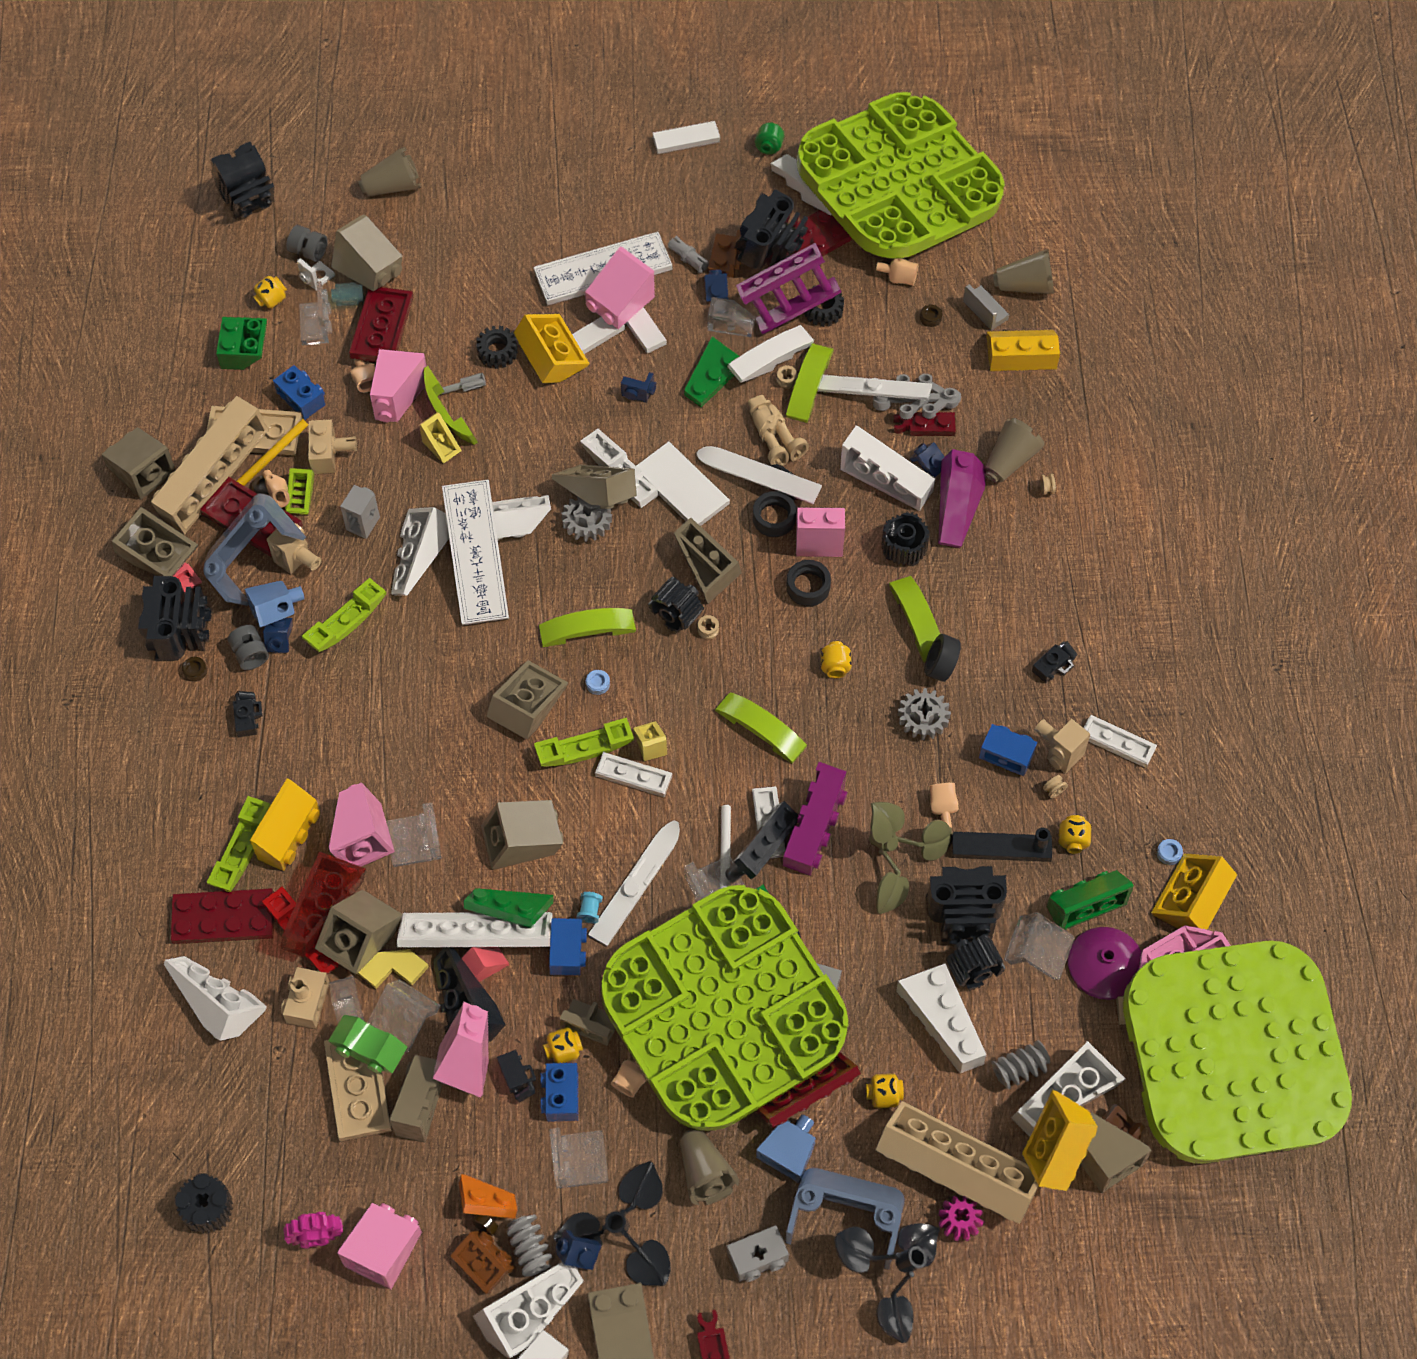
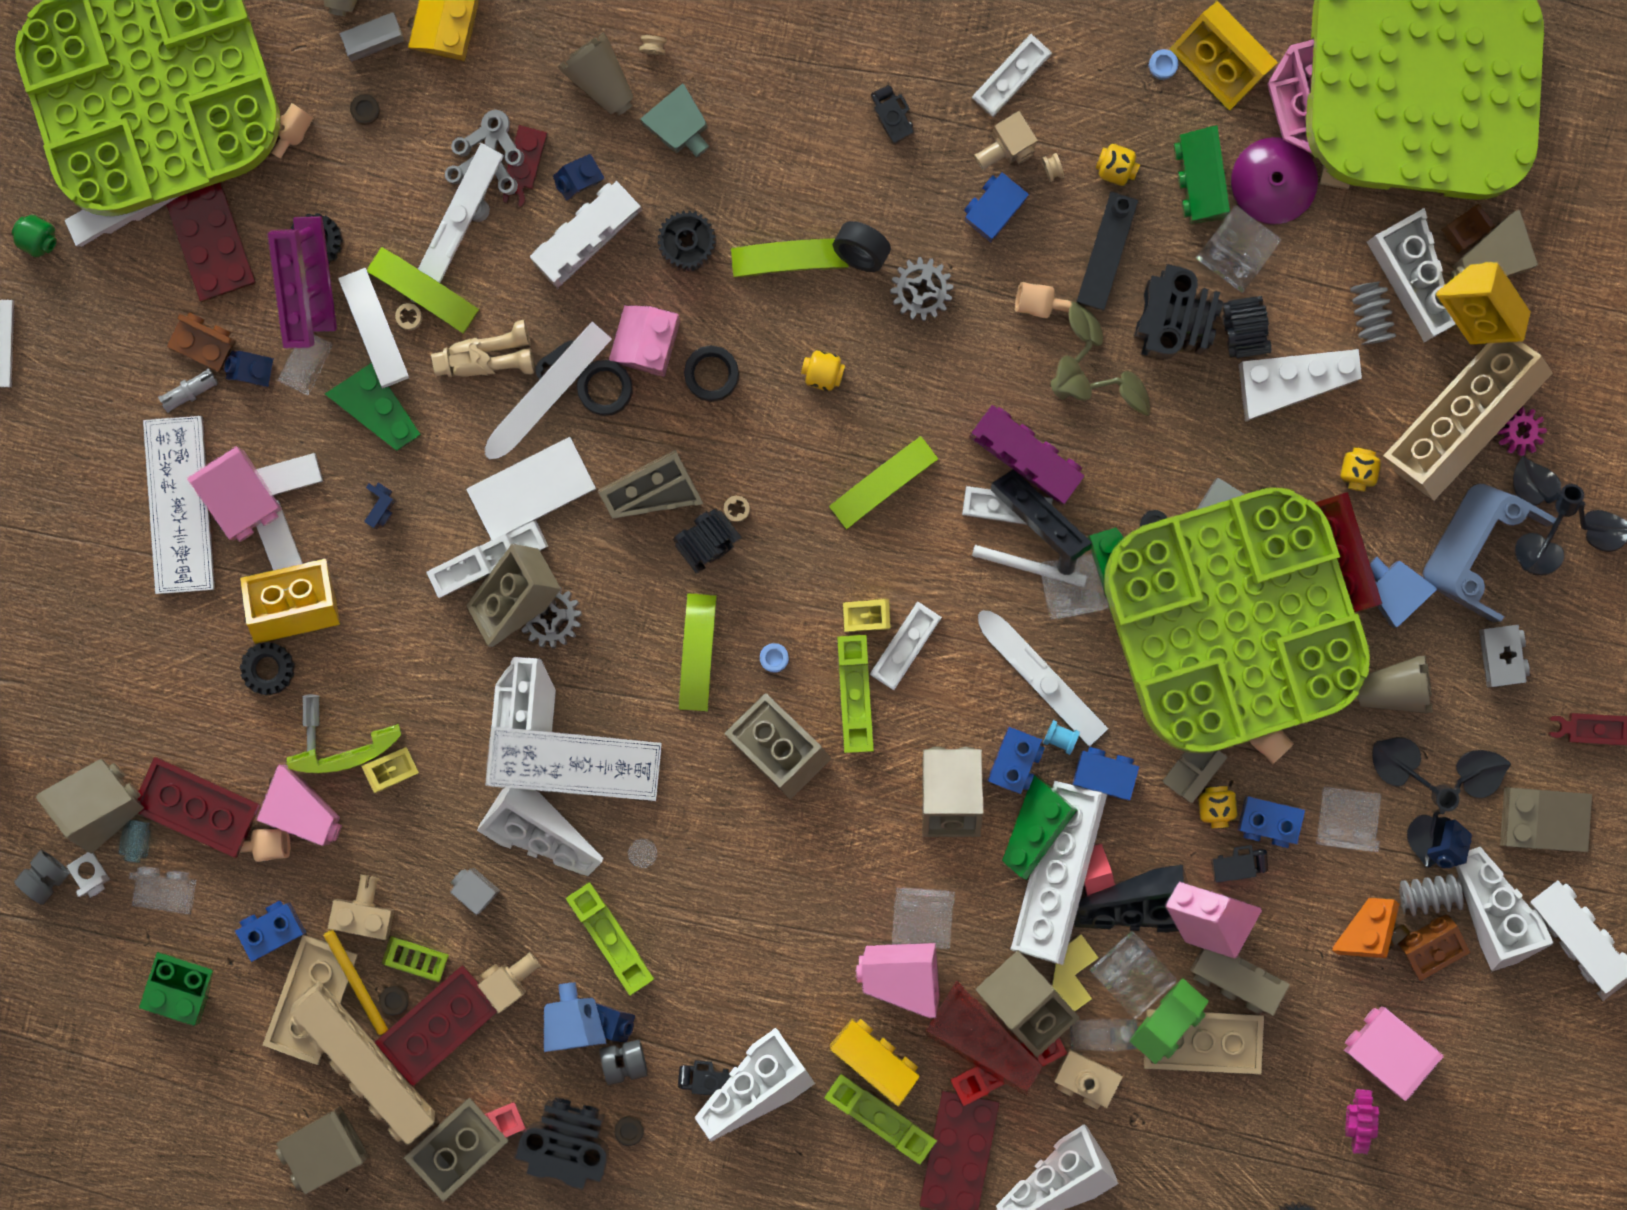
camera: 80 degrees left, 25 degrees up
sand blue windscreen [203,494,306,606] -> none
yellow head [253,276,287,309] -> none
light nougat piece [263,470,290,508] -> none
black piece [734,189,808,269] -> none
magenta wedge [938,449,986,548] -> none
none -> clear tile [628,839,658,868]
none -> sand green torso [640,83,710,158]
none -> white wedge [695,1028,815,1141]
none -> blue brick [987,727,1045,794]

